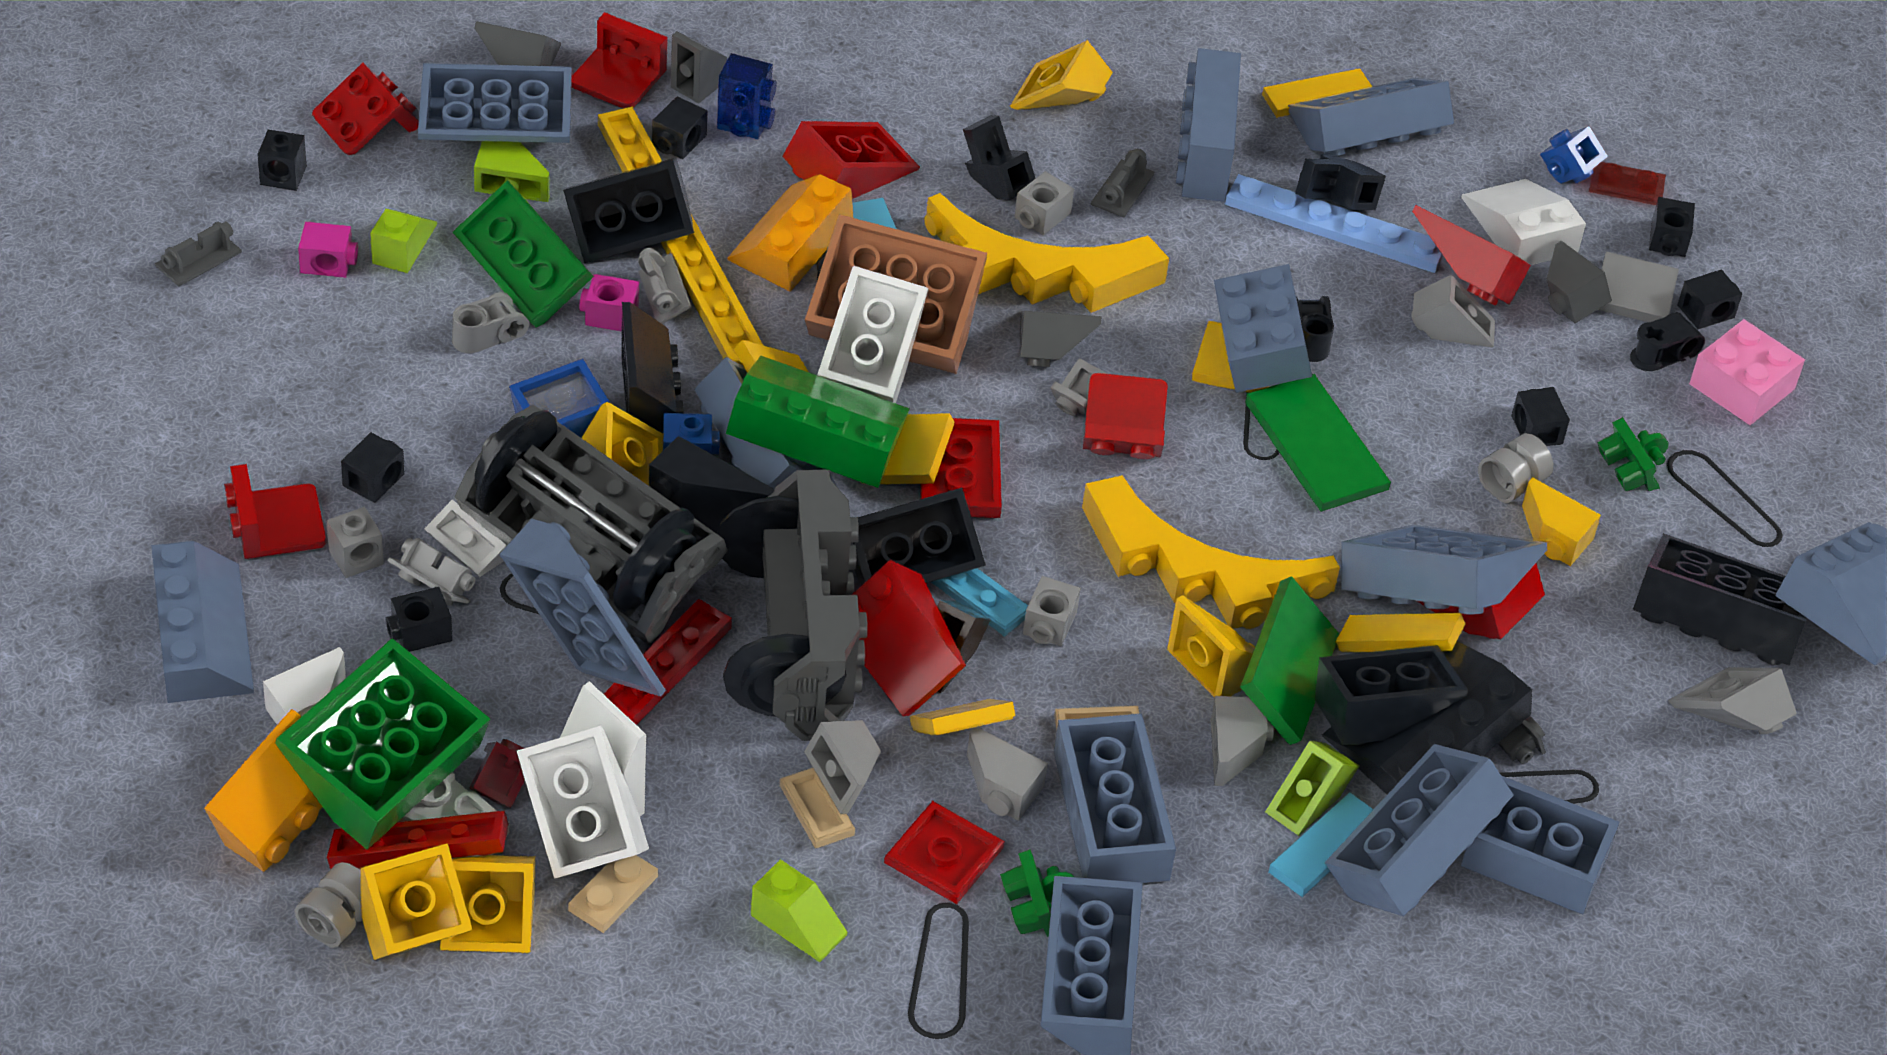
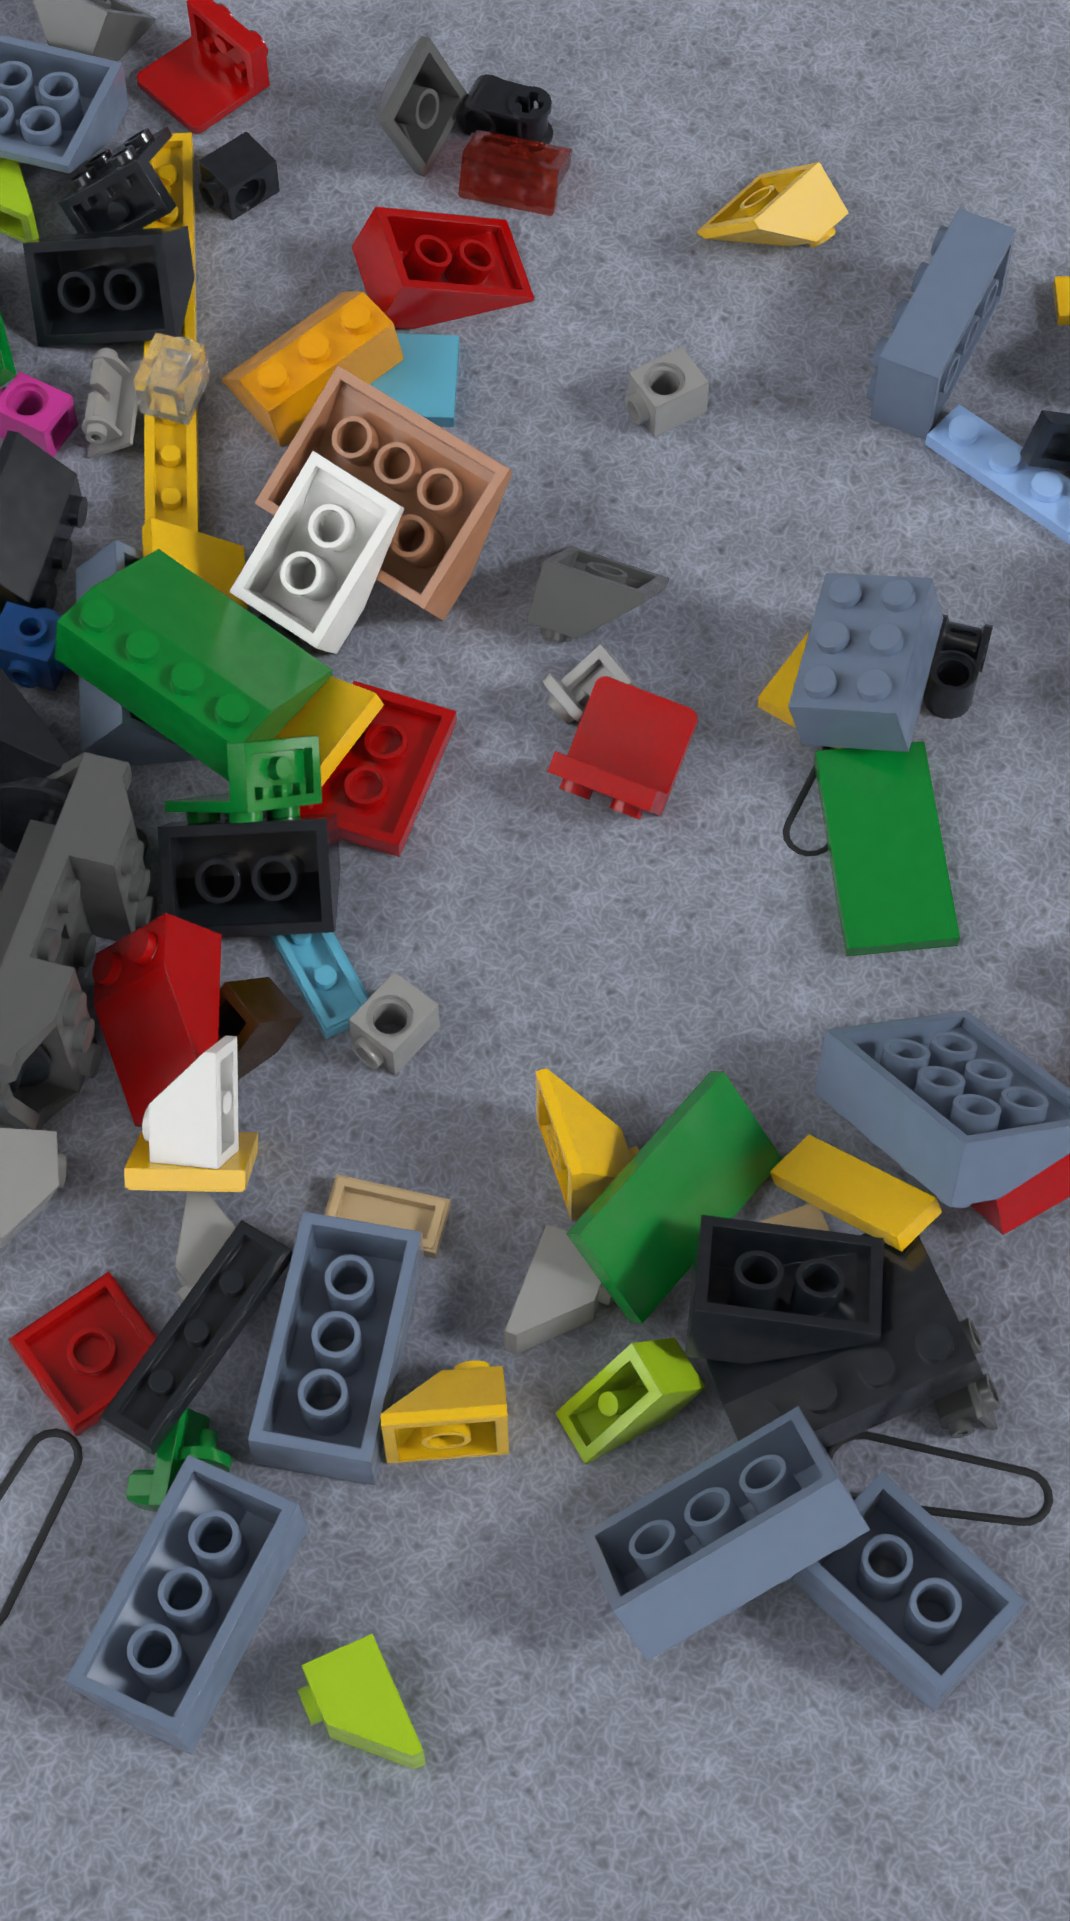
camera: 25 degrees right, 15 degrees up
dark grey slope [671,31,727,103] -> none
clear blue brick [717,53,777,139] -> none
yellow arch [924,193,1169,313] -> none
black brick [963,115,1036,200] -> none
yellow arch [1082,475,1340,629] -> none
dark grey hinge [1091,148,1155,218] -> none
medium azure tile [1268,792,1374,897] -> none
none -> black bracket [59,127,177,233]
none -> black tile [100,1220,293,1455]
none -> clear brick [134,333,210,425]
none -> white slope [142,1036,239,1169]
none -> green bracket [165,736,322,823]
none -> lime slope [297,1634,426,1769]
none -> dark grey slope [377,36,468,177]
none -> yellow slope [380,1360,509,1464]
none -> black piece [456,74,554,151]
none -> clear red bracket [458,130,572,216]

